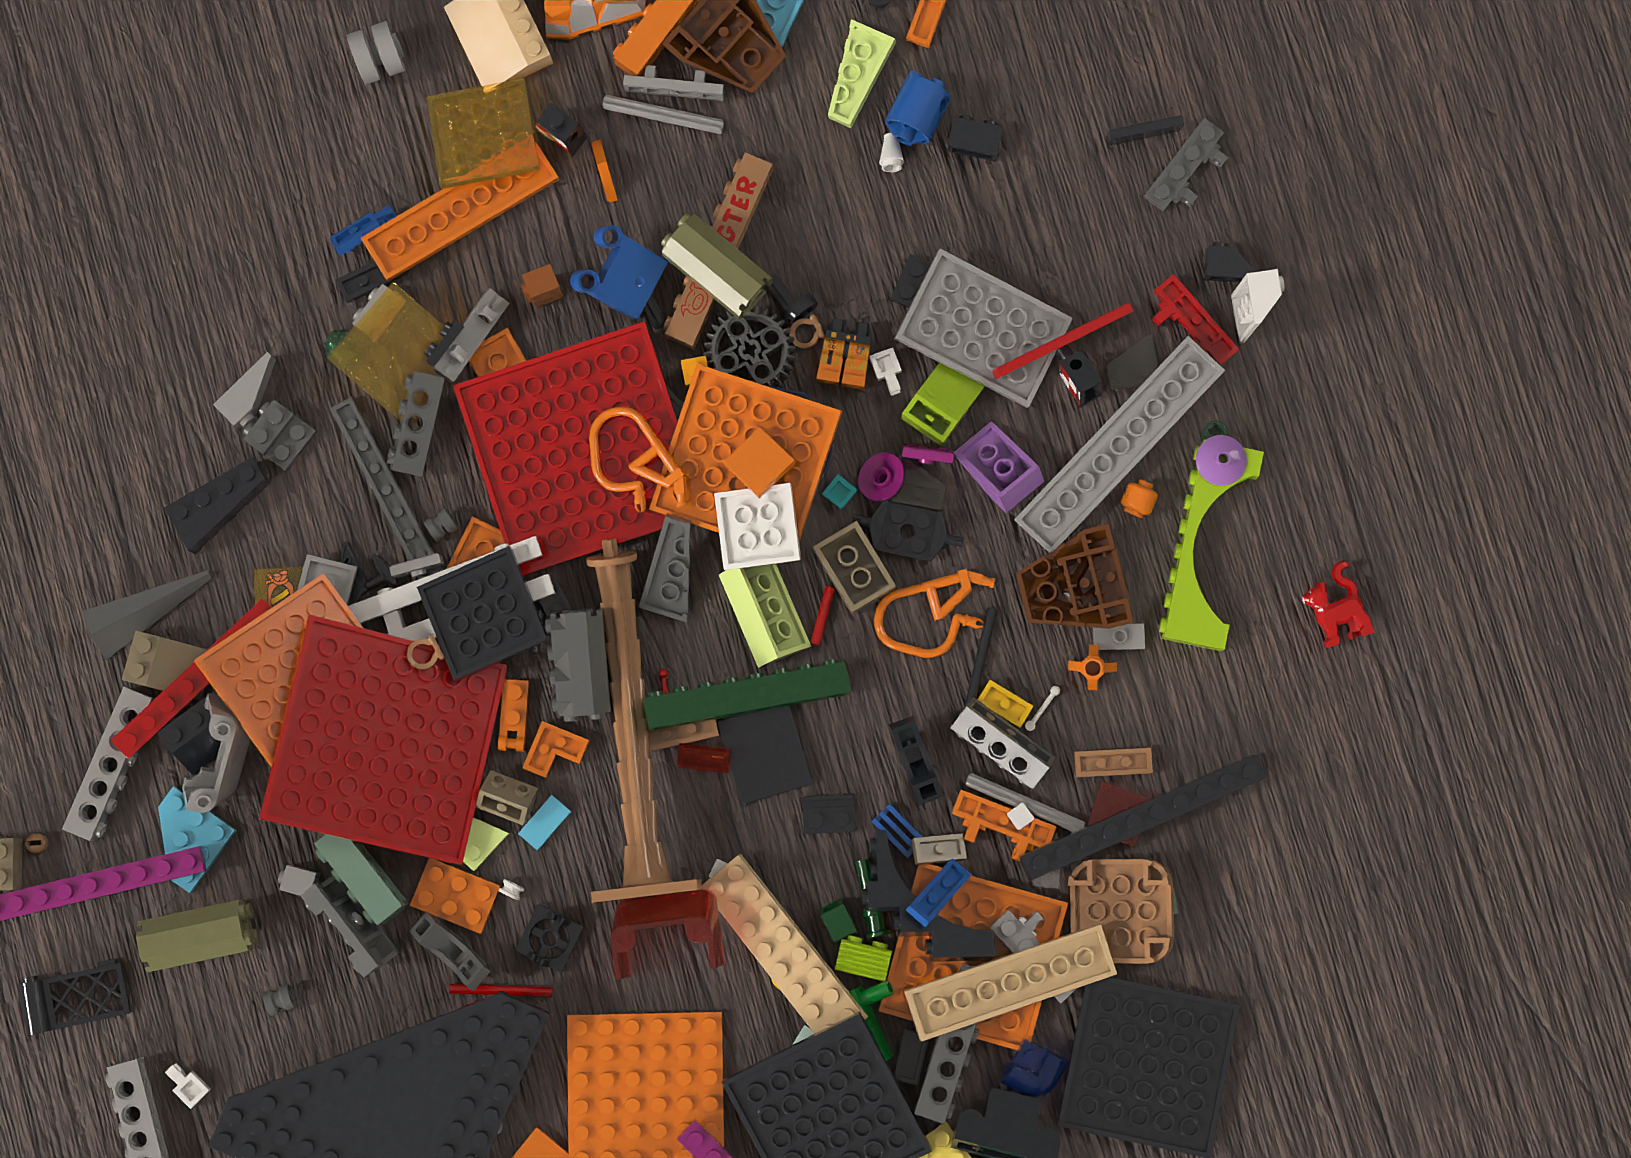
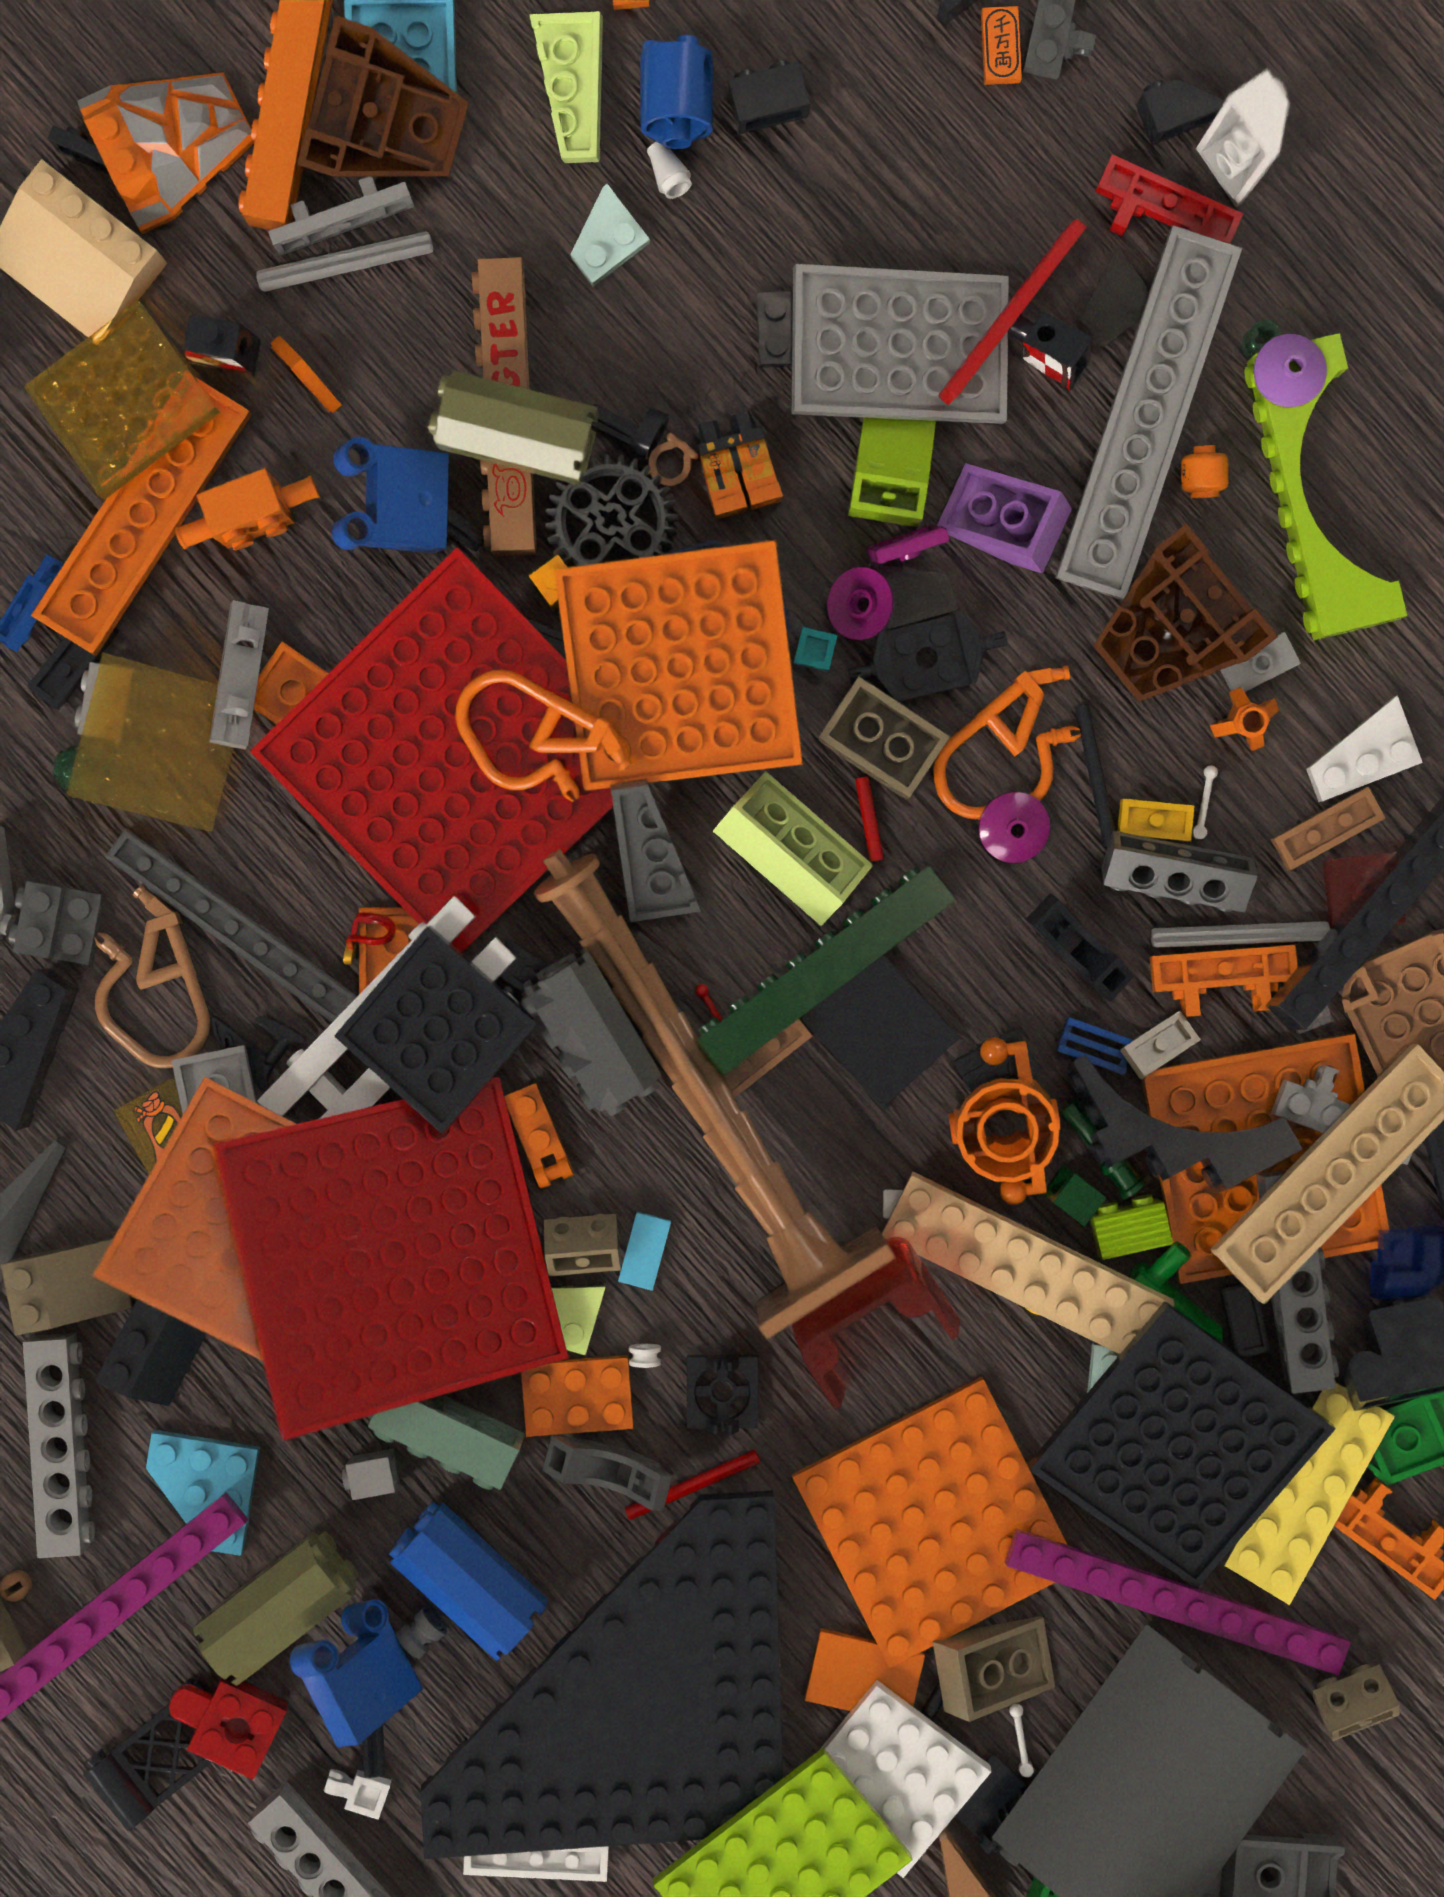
camera: 30 degrees left, 5 degrees up
red plate [110,598,271,759] -> none
light grey windscreen [182,693,250,813] -> none
dark grey piece [301,875,400,978] -> none
dark grey brick [387,370,445,477] -> none
light grey plate [389,553,444,579] -> none
medium nougat piece [407,634,444,670] -> none
black plate [423,320,464,367] -> none
dark grey wheel [423,508,458,543] -> none
dark orange brick [520,264,564,308] -> none
orange plate [522,721,590,778] -> none
clear red plate [677,743,730,773] -> none
white plate [714,483,801,570] -> none
orange tile [723,427,796,499] -> none
white plate [869,348,902,396] -> none
blue plate [906,858,972,927] -> none
white sticker [1007,803,1034,830] -> none
none -> medium nougat piece [94,885,210,1069]
none -> red brick [169,1675,288,1780]
none -> orange brick [175,468,320,550]
none -> blue piece [290,1599,423,1778]
none -> red piece [343,912,396,965]
none -> blue brick [389,1501,548,1661]
none -> light aqua wing [571,184,650,287]
none -> orange piece [948,1037,1060,1205]
none -> magenta dish [979,792,1050,863]
none -> orange tile [981,6,1022,85]
none -> white wing [1306,696,1423,802]

